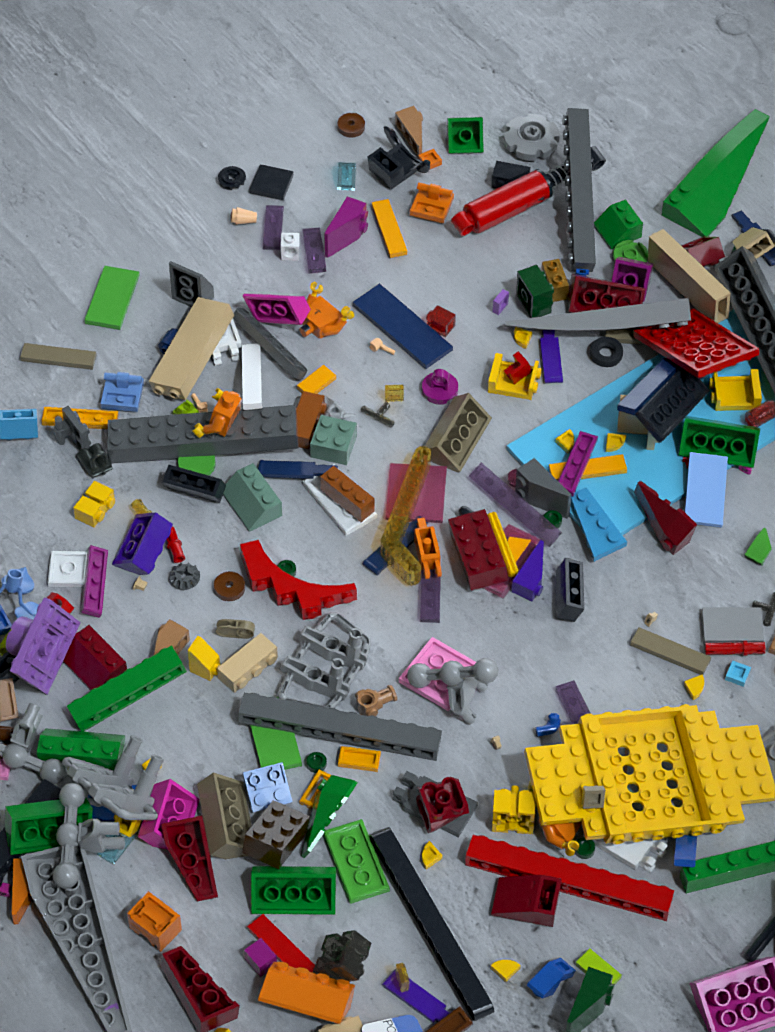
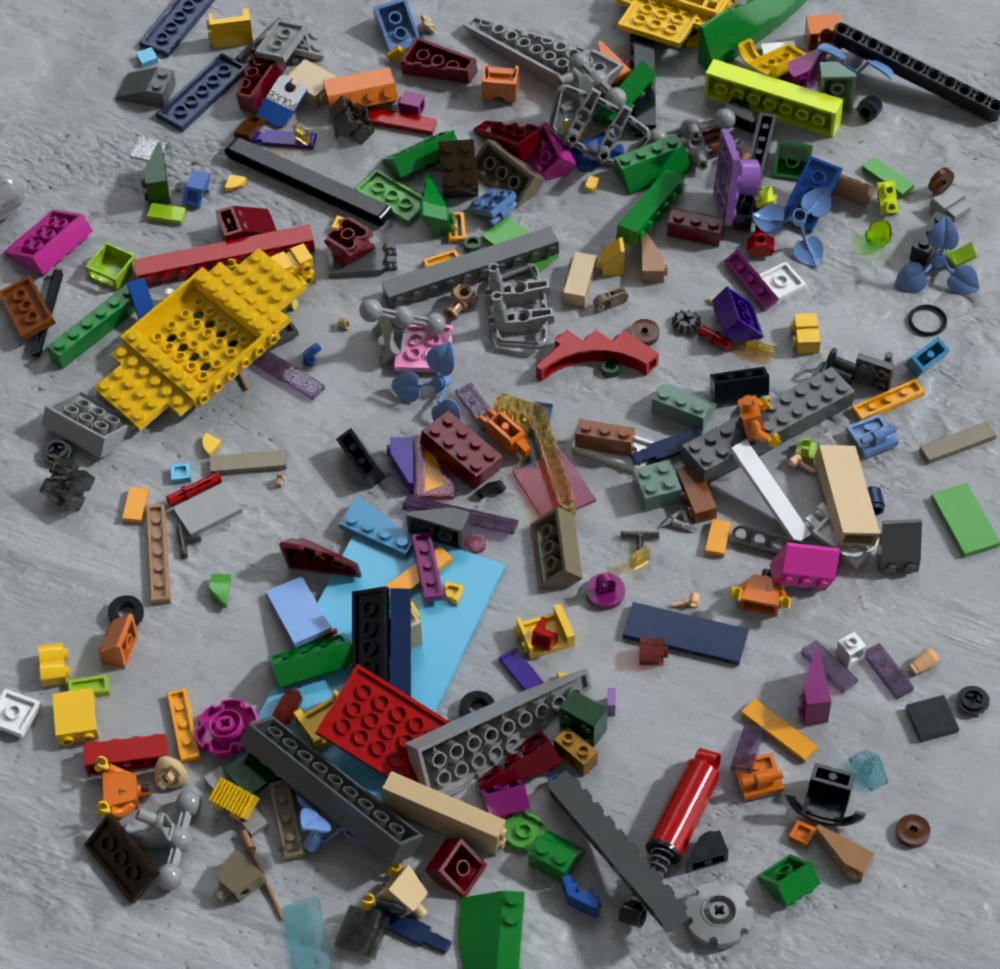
camera: 150 degrees right, 0 degrees up
yellow axle [487,512,519,577] -> none
dark tan tile [581,785,606,809] -> none
none -> lime piece [85,242,136,291]
none -> medium blue plant [391,341,461,421]
none -> blue slope [562,875,602,918]
none -> clear purple tile [730,725,765,774]

